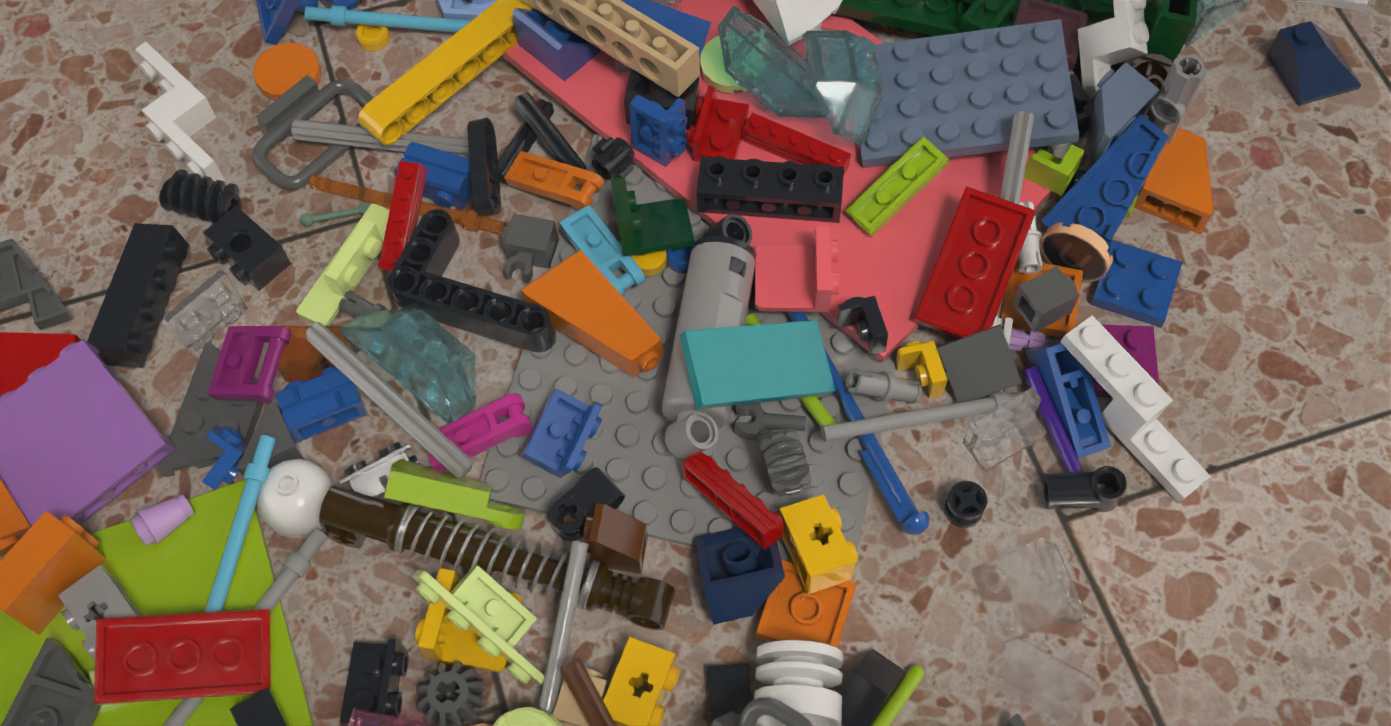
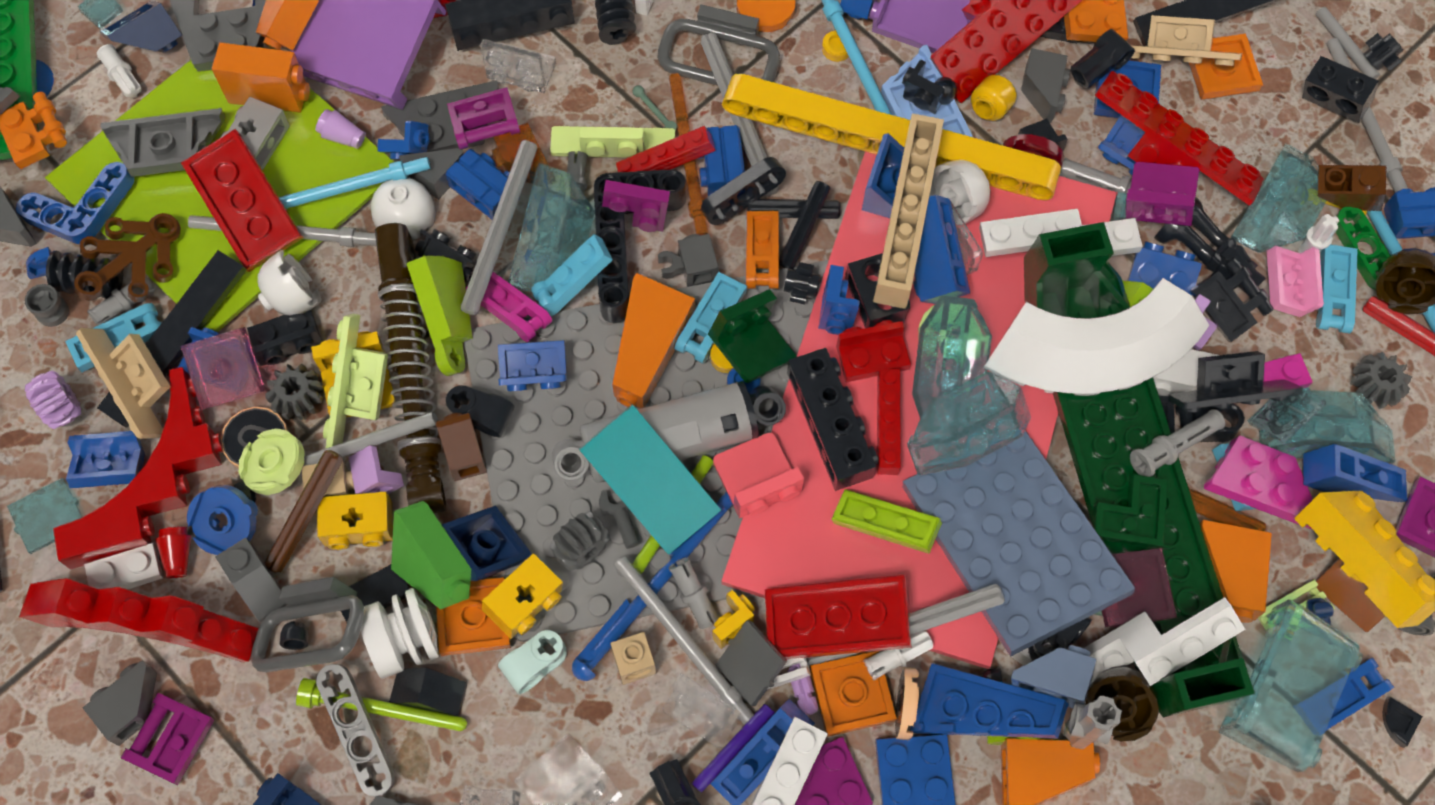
camera: 60 degrees right, 5 degrees up
black brick [203,206,291,291] -> none
red piece [682,452,783,550] -> none
black bracket [837,296,888,355] -> none
black wheel [944,481,987,528] -> none
dark grey brick [1013,266,1079,333] -> none
lime panel [1024,144,1085,196] -> none
none -> white cylinder [258,250,322,316]
none -> lavender panel [349,445,404,494]
none -> bright green slope [391,501,471,610]
none -> light aqua piece [498,630,567,695]
none -> medium azure plate [531,234,613,316]
none -> magenta plate [602,180,670,232]
none -> tan brick [610,632,656,685]

